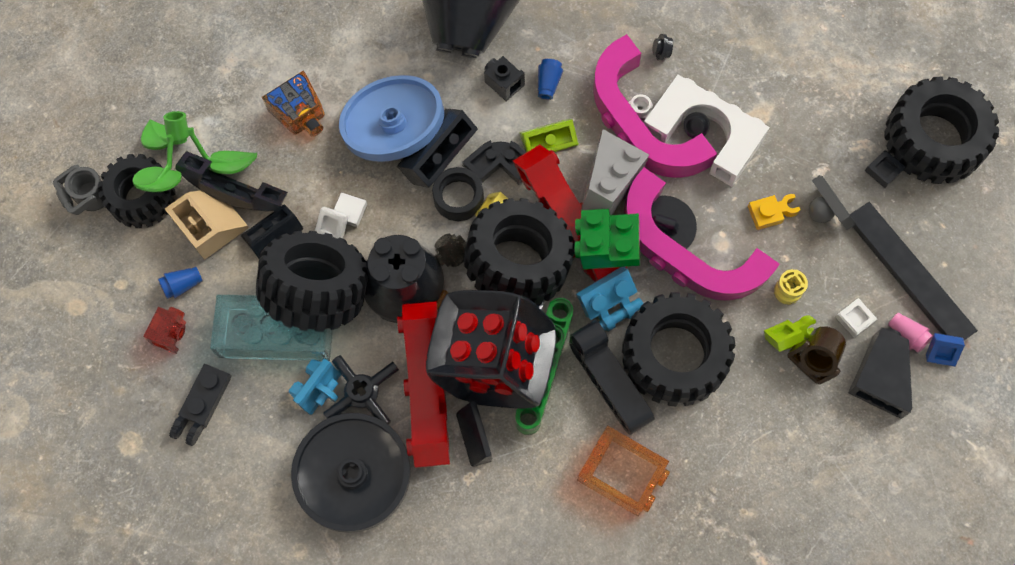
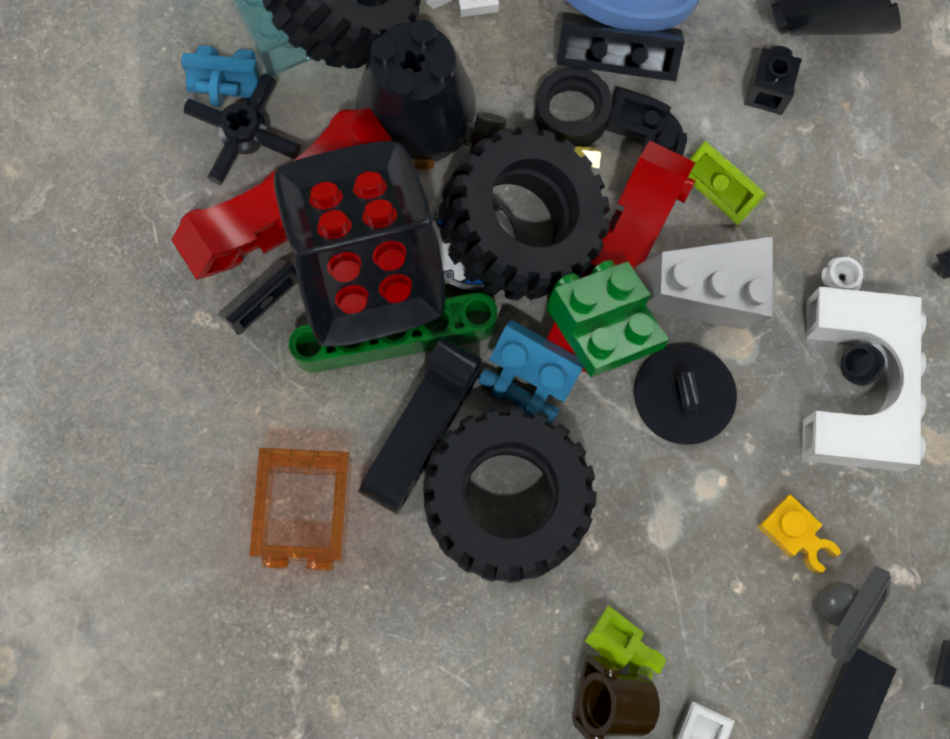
camera: 55 degrees right, 5 degrees up
black dish [291,413,411,533] -> none
blue cone [538,59,563,100] -> none
dark pink arch [593,34,717,178] -> none
dark pink arch [624,167,780,301] -> none
light yellow wheel [774,269,808,305] -> none

